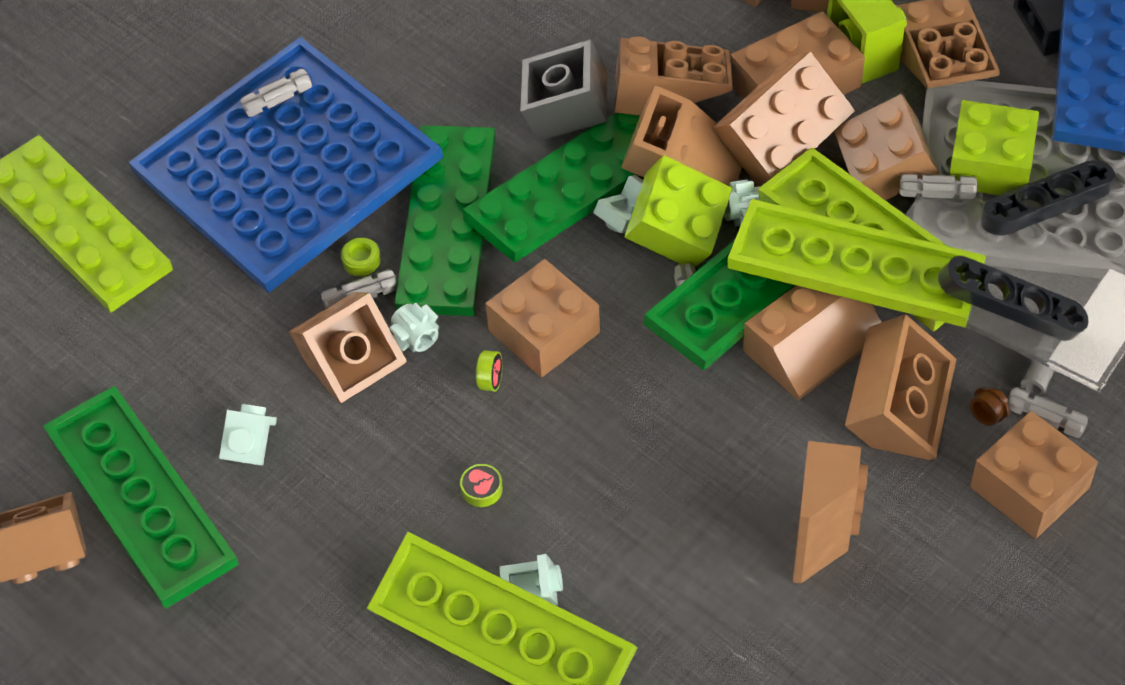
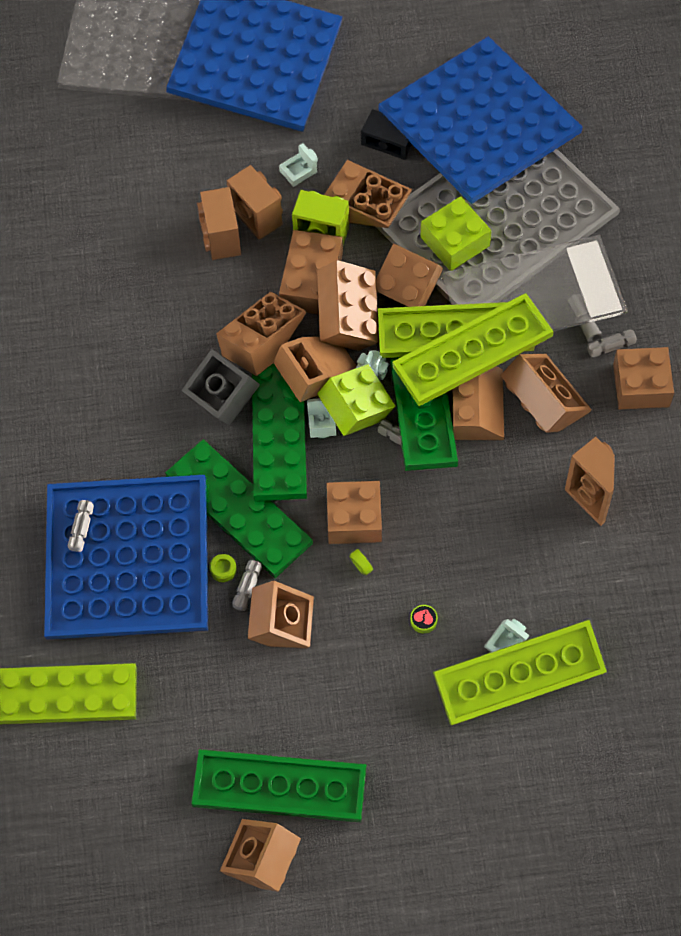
camera: 50 degrees left, 10 degrees up
light aqua bracket [219,404,277,465] -> none
light aqua gear [389,303,439,352] -> none
light grey axle [899,174,977,200] -> none
black beam [938,256,1089,341] -> none
reddish brown plate [970,387,1009,426] -> none
black beam [981,160,1115,236] -> none

